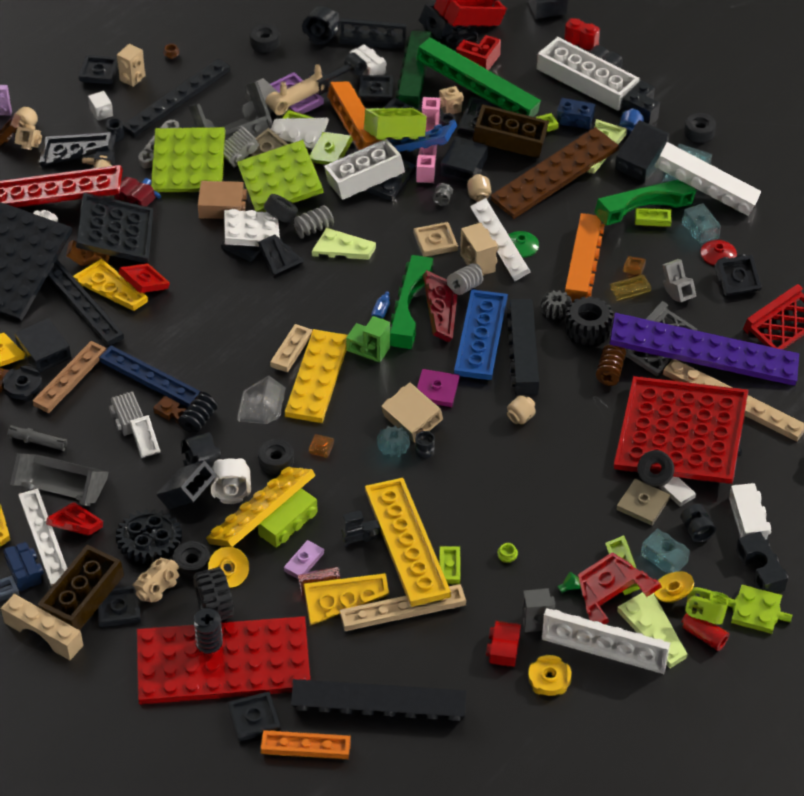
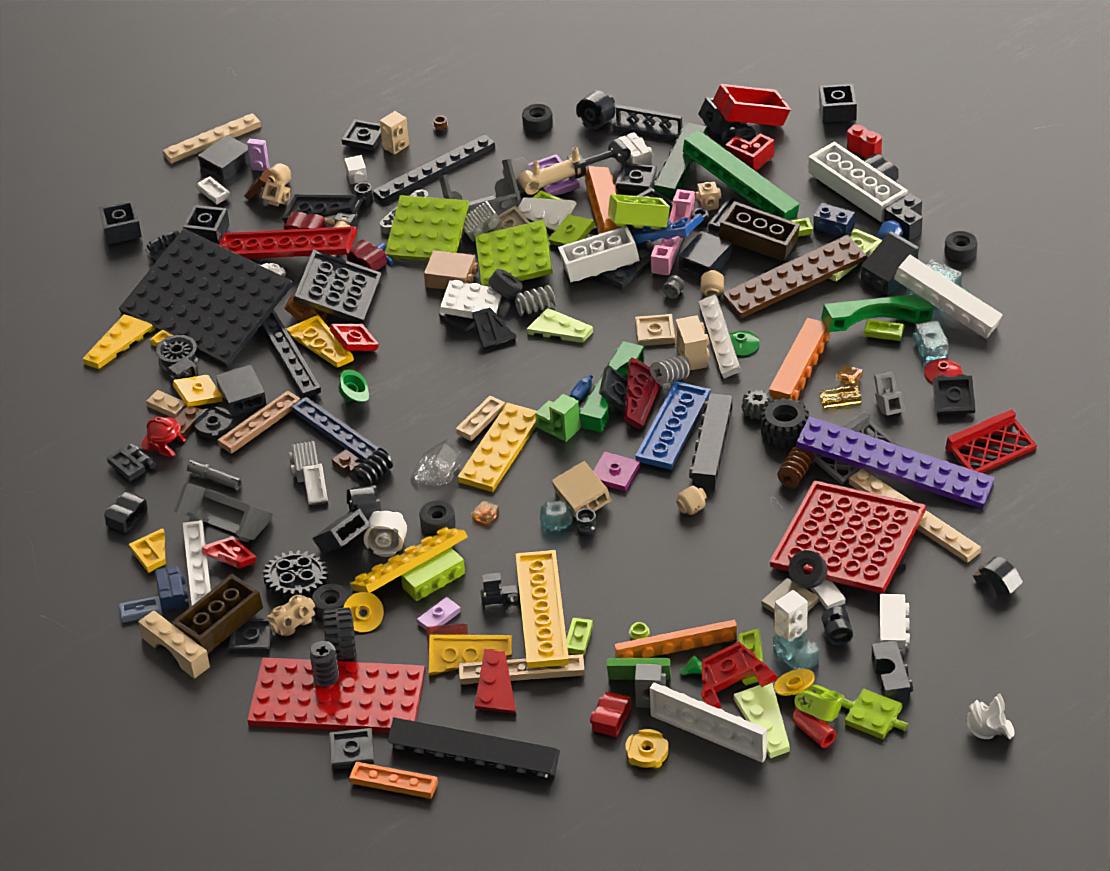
camera: 15 degrees right, 5 degrees down
none -> dark red brick [284,212,326,230]
none -> green piece [338,370,369,402]
none -> red wing [475,649,516,714]
none -> black plate [599,365,627,413]
none -> bright green tile [607,658,671,680]
none -> orange plate [614,620,737,658]
none -> white brick [774,590,808,642]

